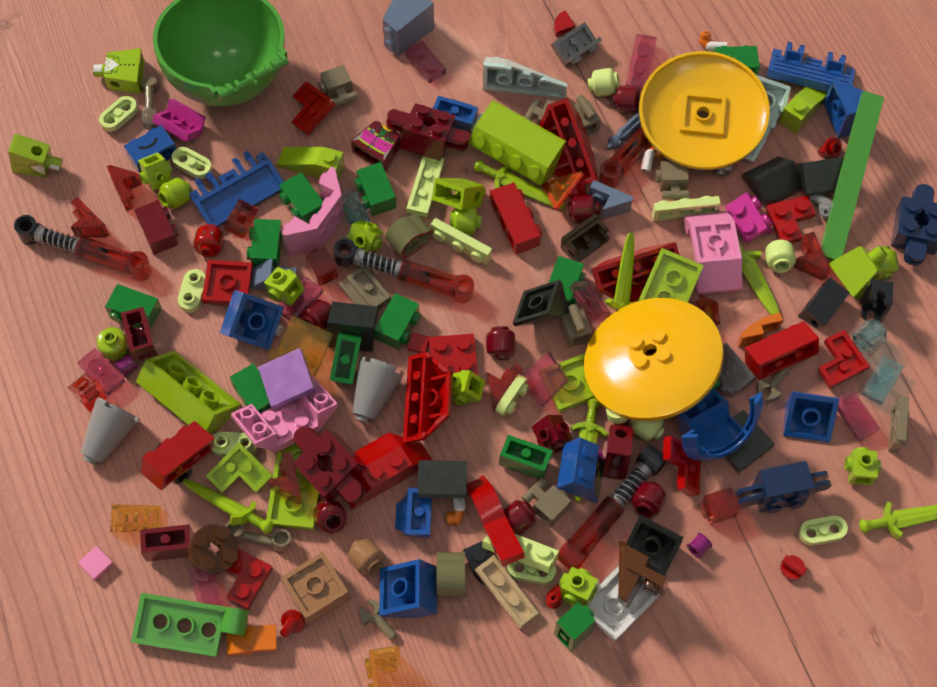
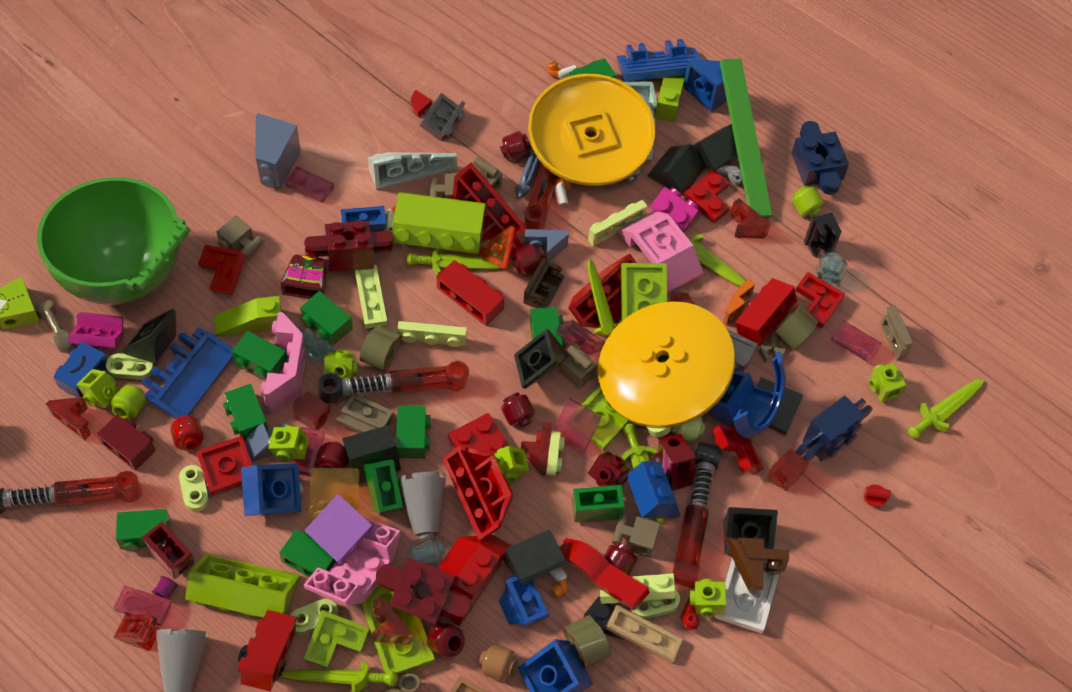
camera: 30 degrees left, 5 degrees down
clear red slope [71,197,109,238] -> none
lime head [97,327,129,361] -> none
yellowish green plate [99,96,138,132] -> none
clear red slope [224,199,259,238] -> none
red piece [408,332,429,354] -> none
lime torso [432,178,486,210] -> none
lime head [450,207,482,235] -> none
green brick [554,602,596,652] -> none
yellowish green head [588,68,620,97] -> none
clear pink plate [626,34,657,90] -> none
dark red head [632,482,666,518] -> none
dark tan brick [655,161,689,200] -> none
magenta axle [687,533,712,559] -> none
yellowish green head [765,240,796,273] -> none
blue slope [783,391,839,442] -> none
black hinge [798,277,849,328] -> none
yellowish green plate [798,516,848,546] -> none
red plate [817,137,842,159] -> none
lime torso [829,245,888,299] -> none
clear light blue plate [861,355,904,406] -> none
none -> pearl dark grey slope [122,308,176,363]
none -> clear light blue head [407,536,445,567]
none -> olive piece [774,303,818,349]

